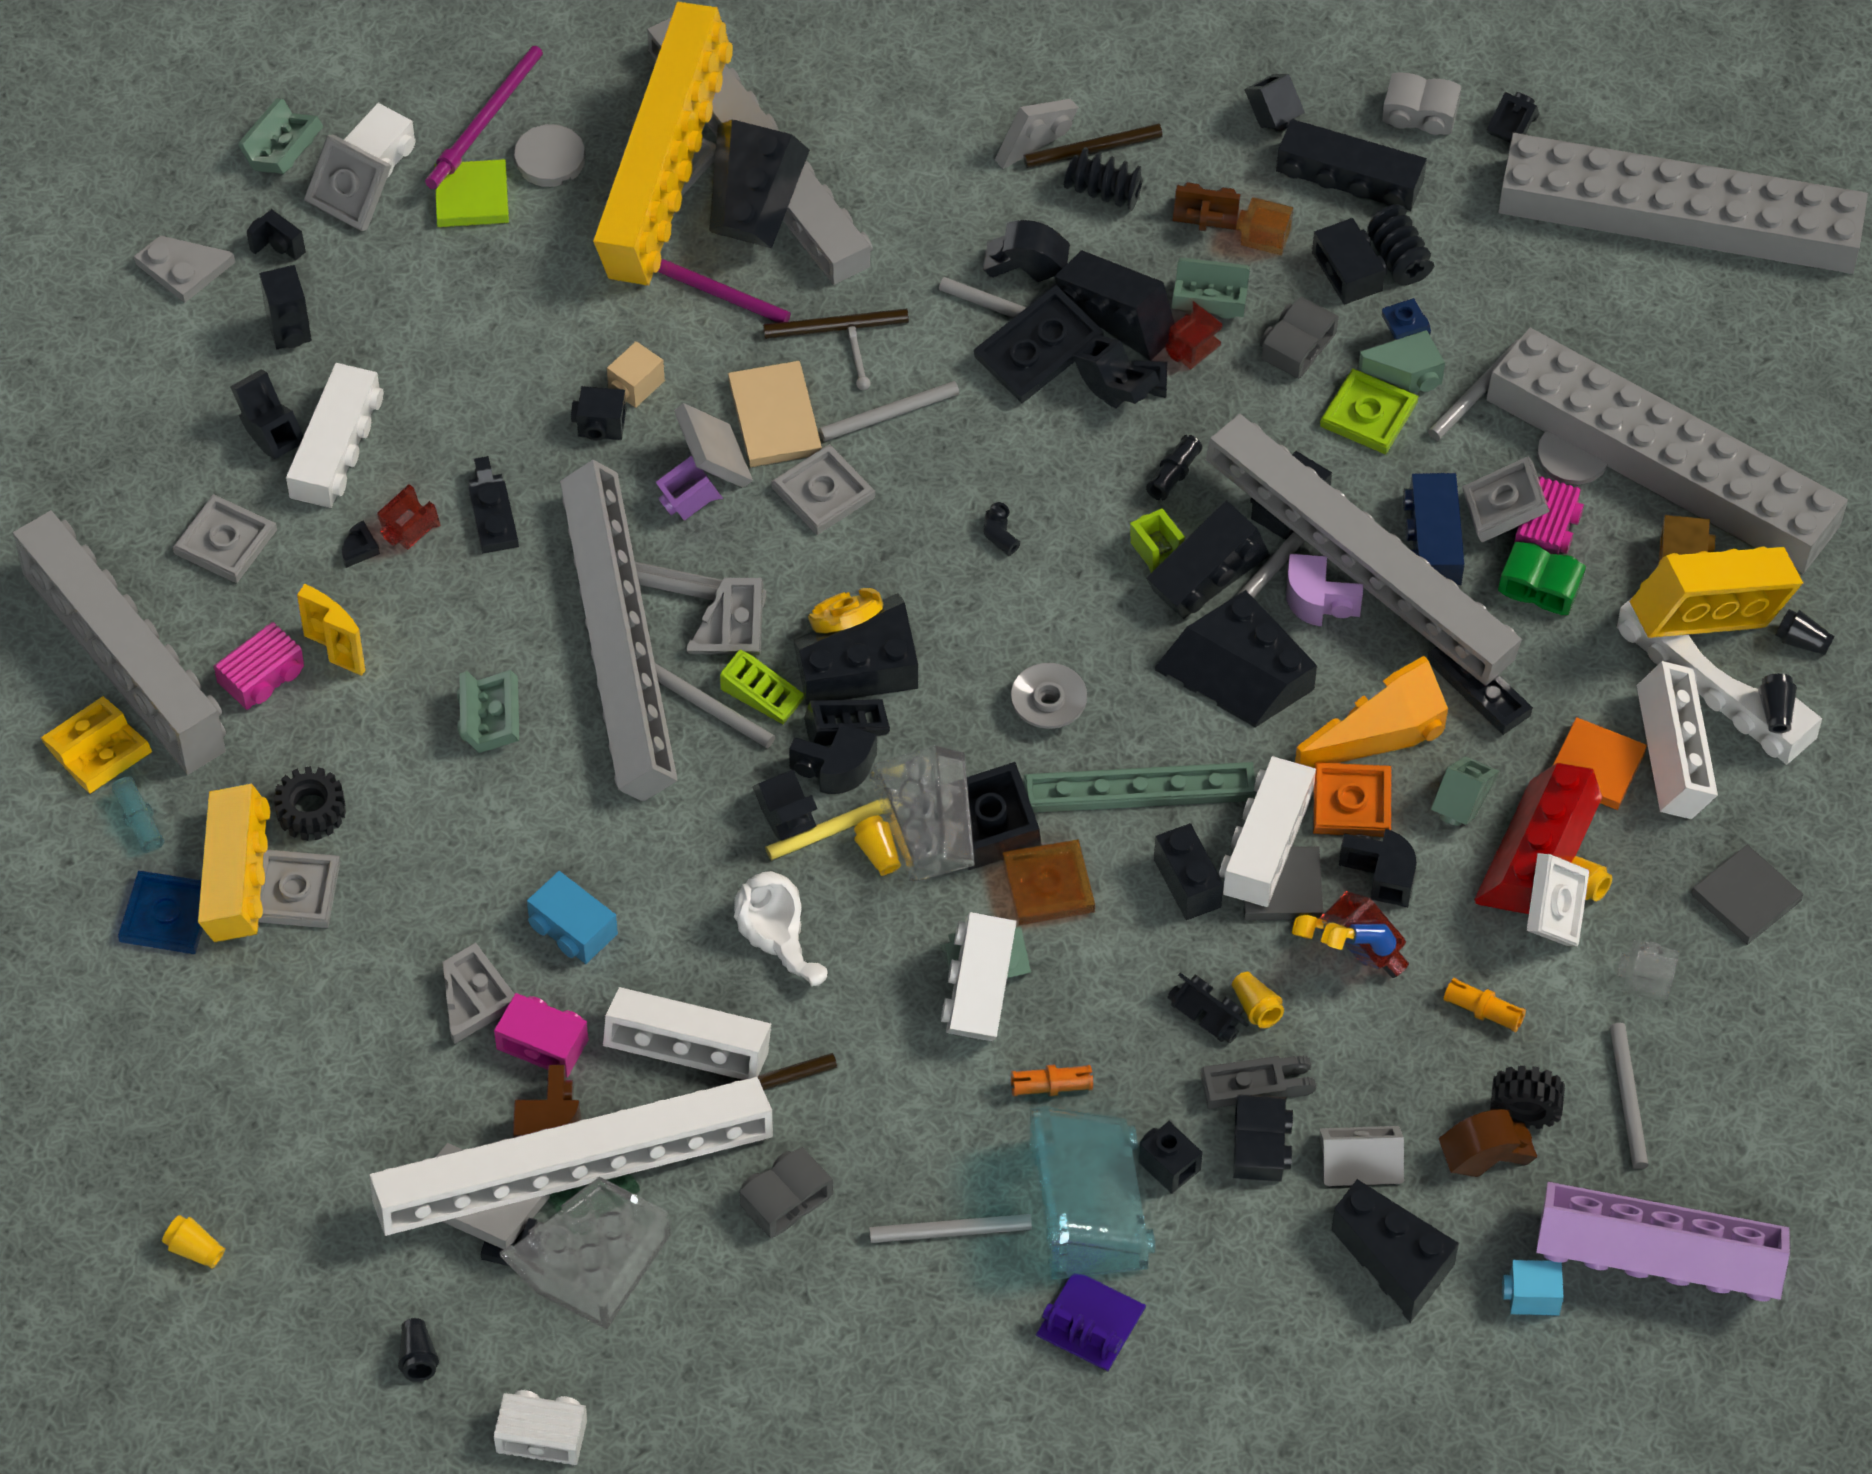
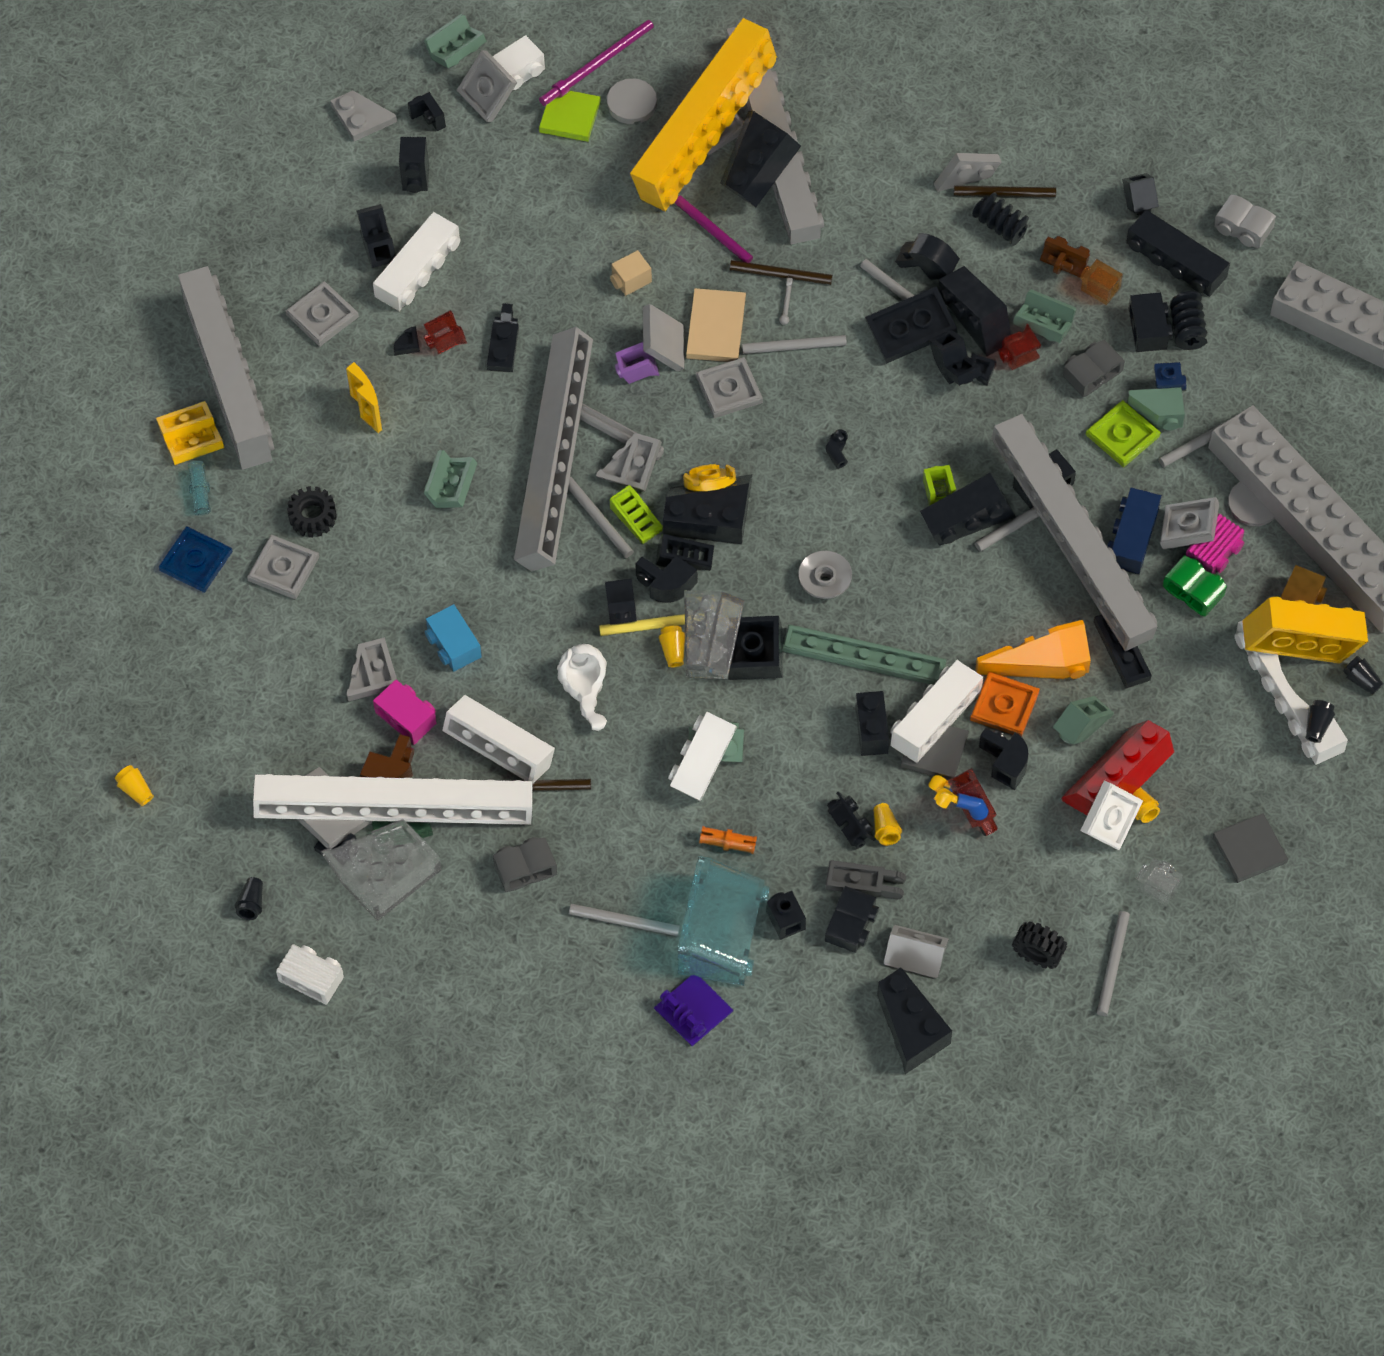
camera: 20 degrees right, 5 degrees up
yellow brick [198,783,270,942] -> none
dark pink brick [214,622,304,710] -> none
black brick [571,386,627,441] -> none
clear orange plate [1003,839,1095,925] -> none
black pin [1146,435,1203,501] -> none
black wedge [1155,590,1317,728] -> none
lavender brick [1286,554,1363,626] -> none
reddish brown brick [1438,1109,1537,1177] -> none
light orange pin [1444,977,1526,1032] -> none
black bracket [1486,92,1539,143] -> none
medium azure brick [1502,1260,1563,1315] -> none
lavender brick [1536,1182,1790,1301] -> none
orange tile [1553,717,1647,810] -> none
white brick [1636,661,1718,819] -> none

